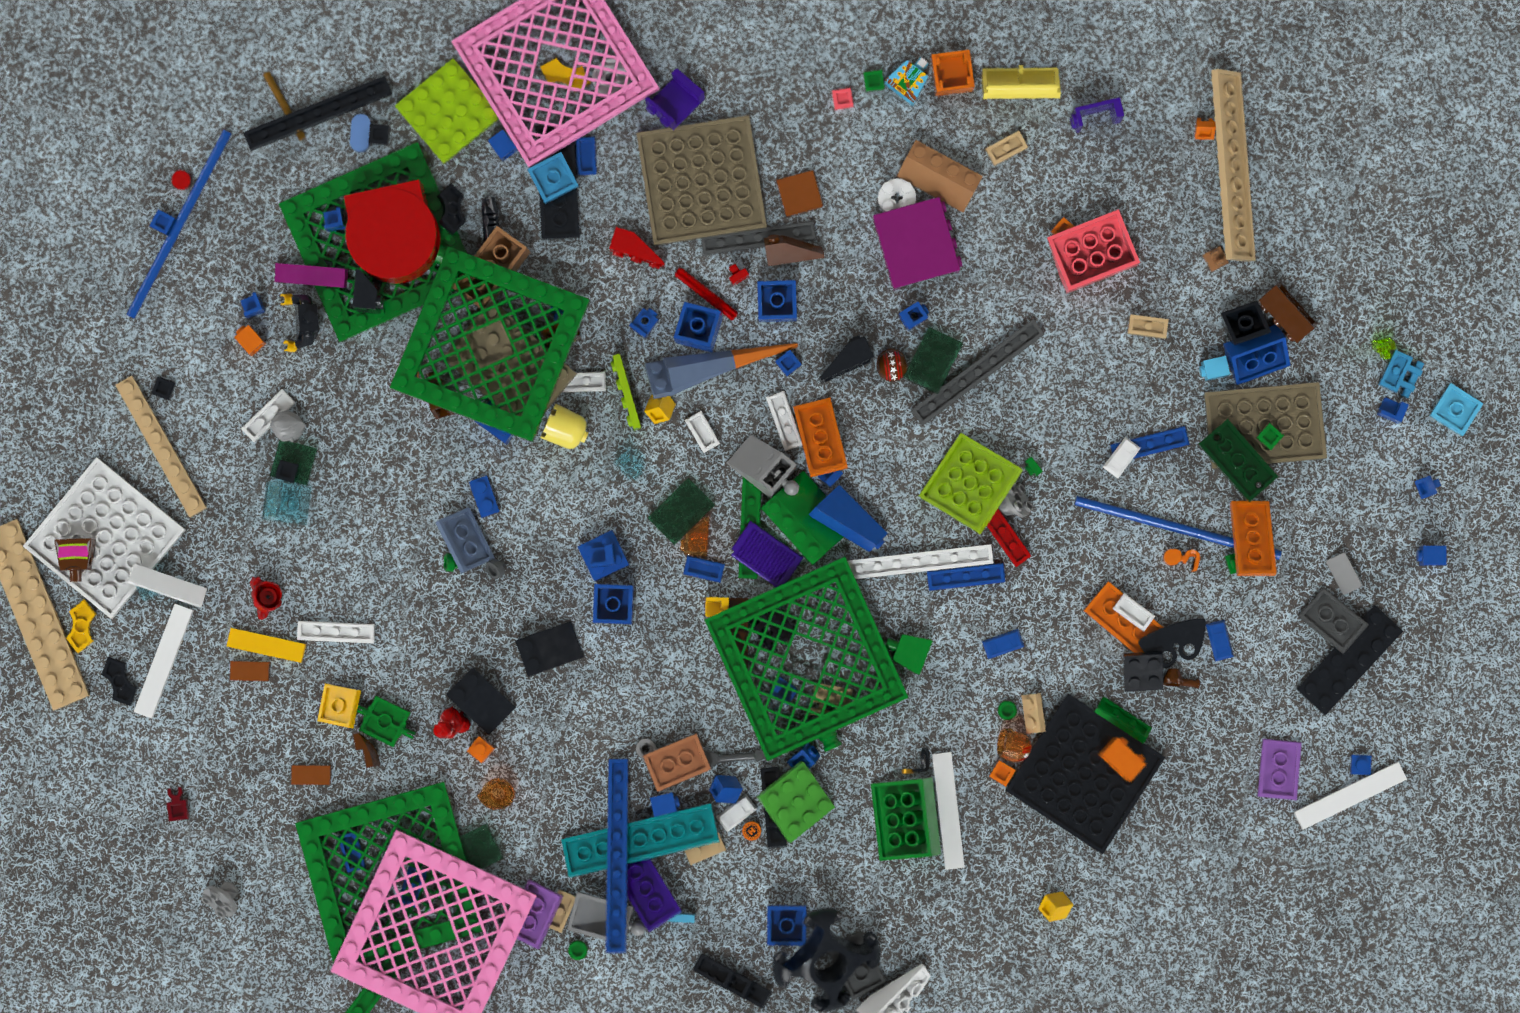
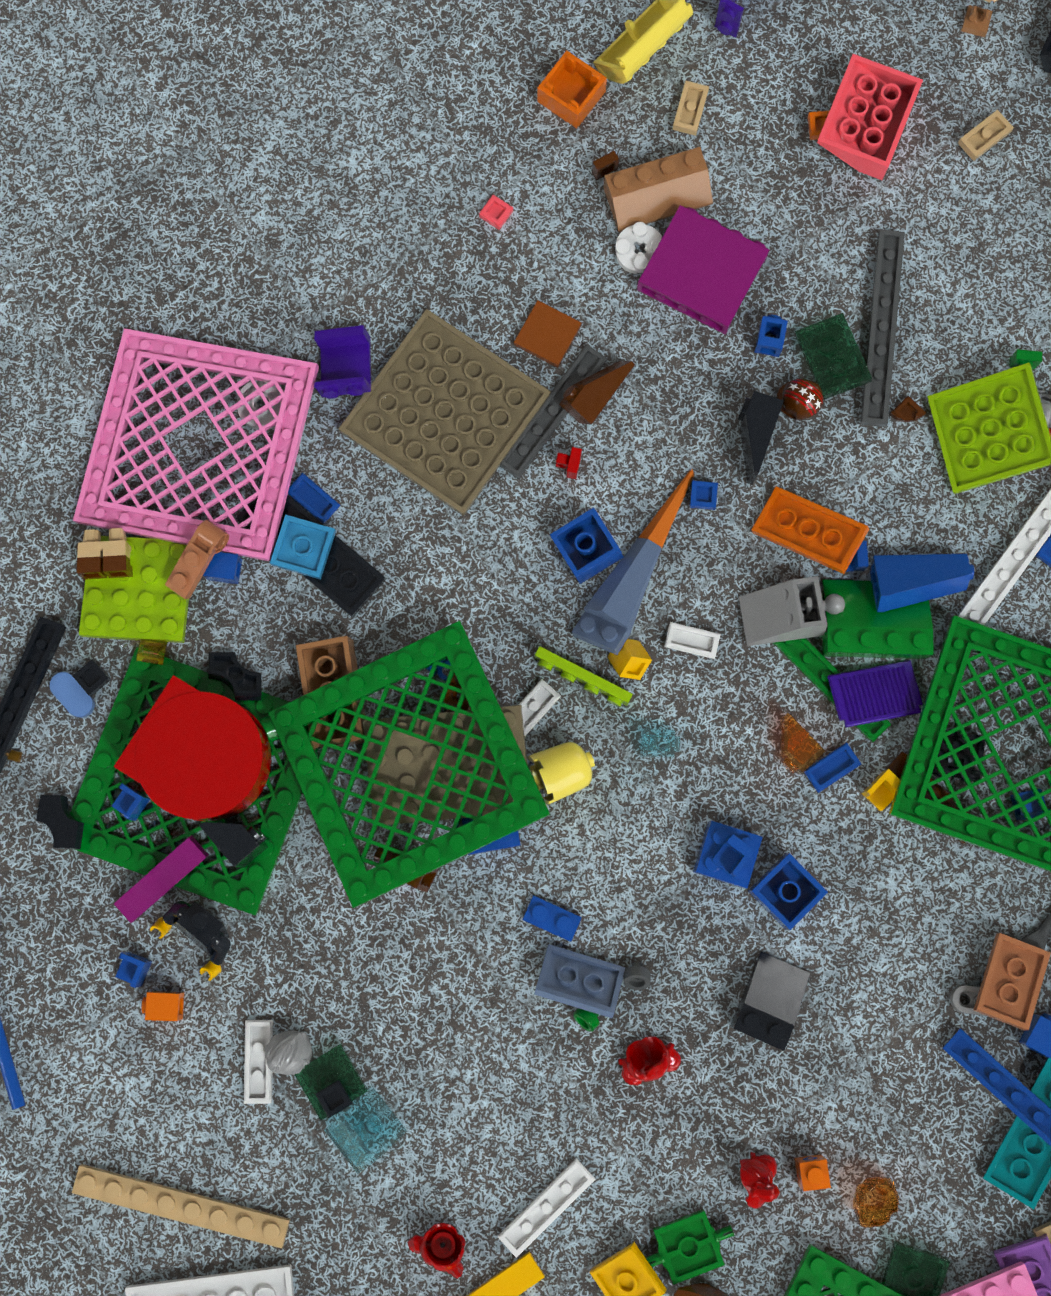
camera: 50 degrees left, 5 degrees down
black tile [151,376,176,401] -> none
black slope [446,667,516,735] -> none
black hinge [481,196,499,242] -> none
yellow tile [540,58,591,93] -> none
red slope [609,227,665,269] -> none
blue brick [629,308,659,339] -> none
clear green plate [648,478,715,546] -> none
red axle [675,268,738,321] -> none
blue brick [757,280,797,322] -> none
white tile [766,391,803,452] -> none
green plate [863,70,885,92] -> none
torso [884,57,929,106] -> none
none -> black tile [36,795,84,850]
none -> hips [77,528,133,580]
none -> clear yellow tile [136,639,167,665]
none -> nougat plate [165,520,229,599]
none -> reddish brown tile [592,151,619,180]
none -> red hair [618,1036,681,1086]
none -> reddish brown tile [889,396,926,422]

